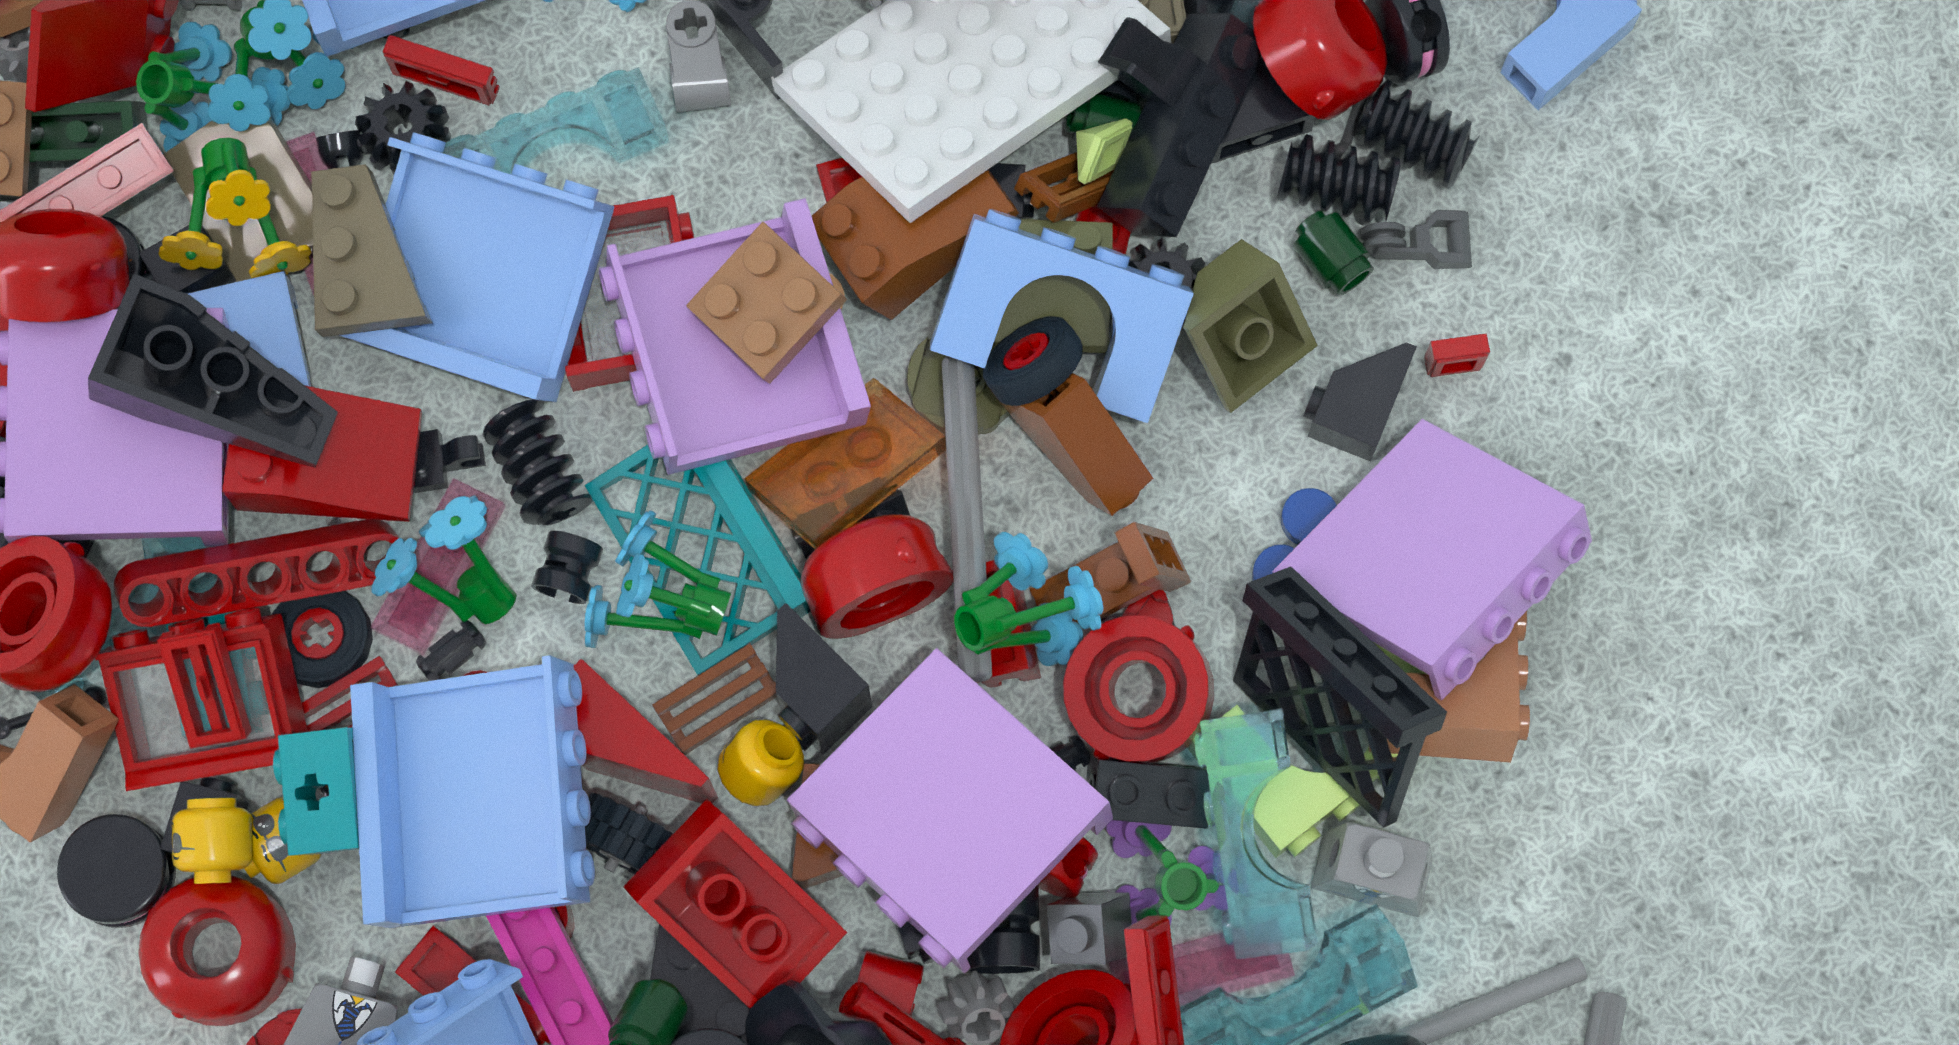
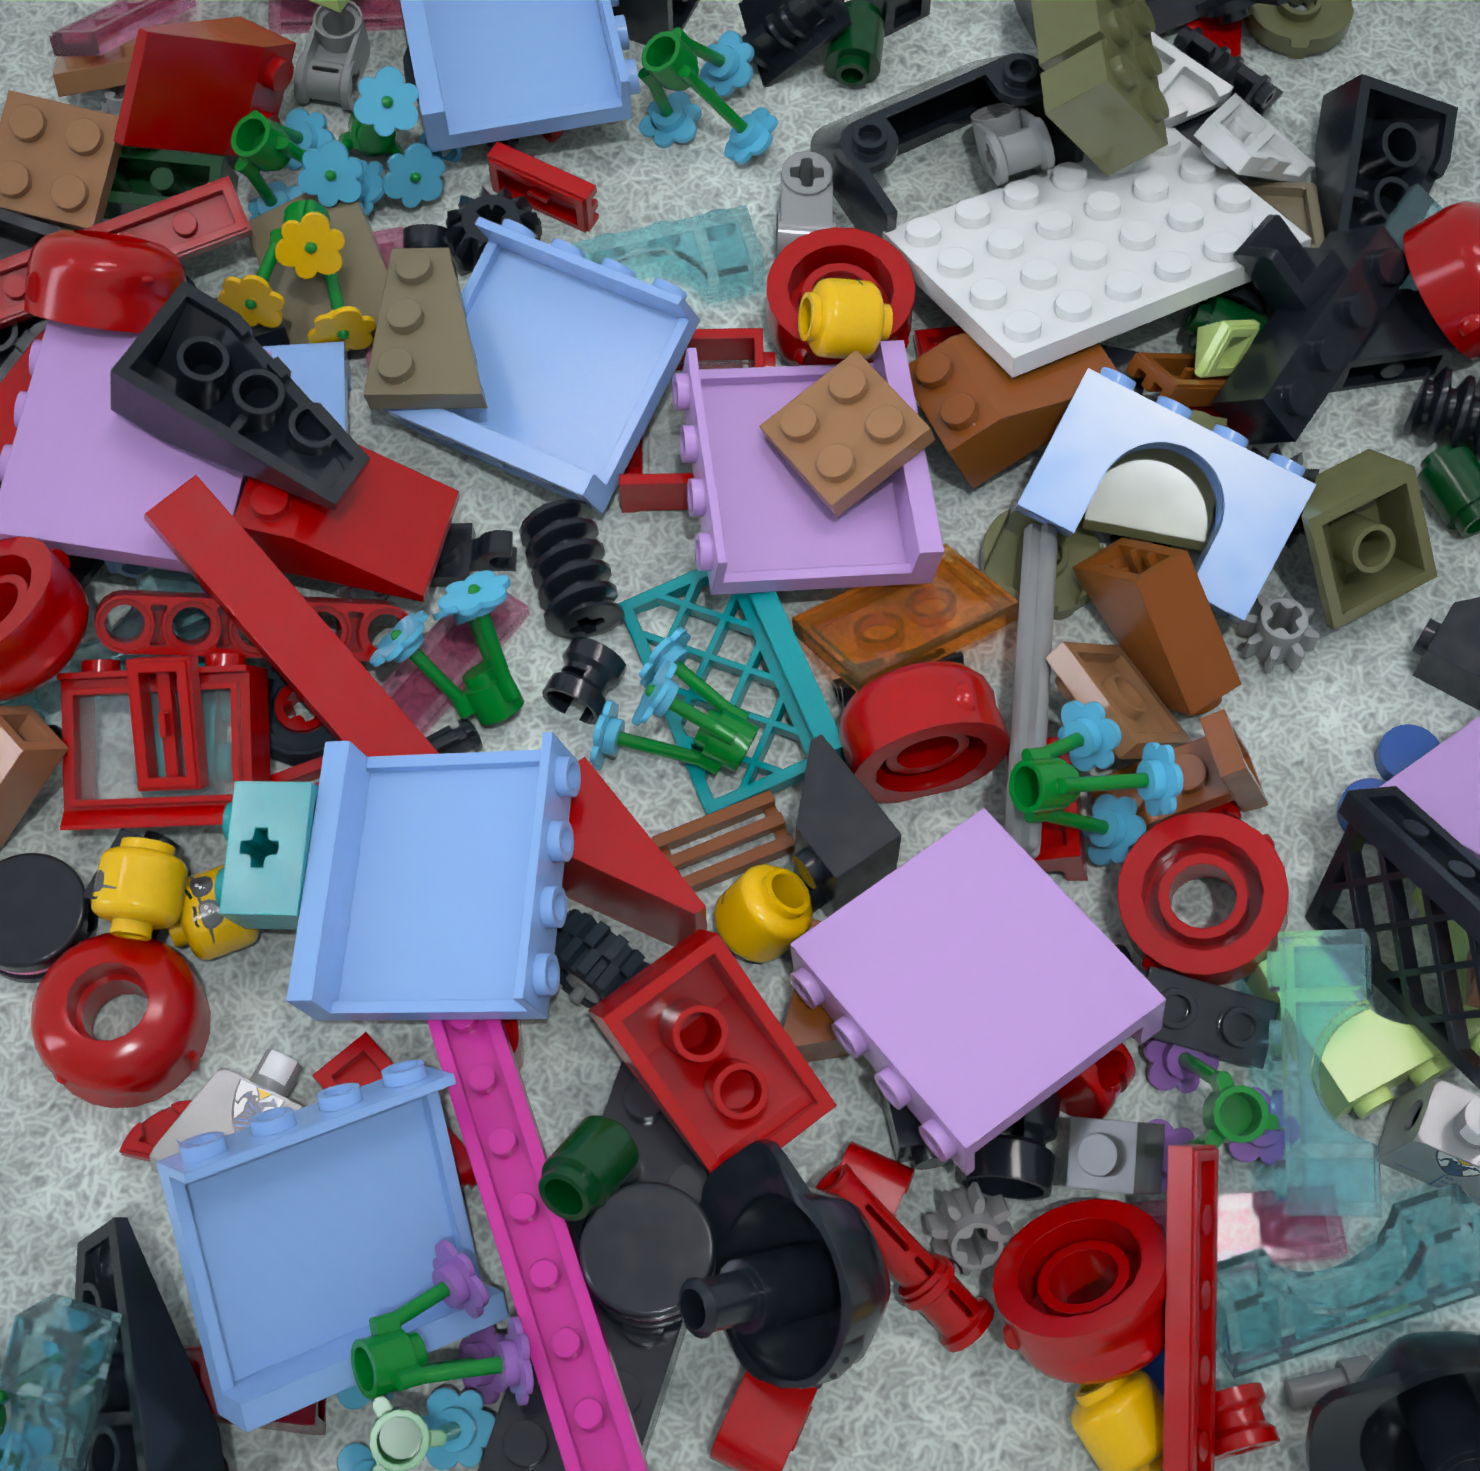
camera: 10 degrees right, 10 degrees down
black bush [983,316,1083,406] -> none
none -> red tile [144,475,440,757]
none -> red piece [766,227,915,366]
none -> yellow head [798,278,893,359]
none -> medium nougat plate [1045,641,1192,759]
none -> light grey gear [1237,592,1320,673]

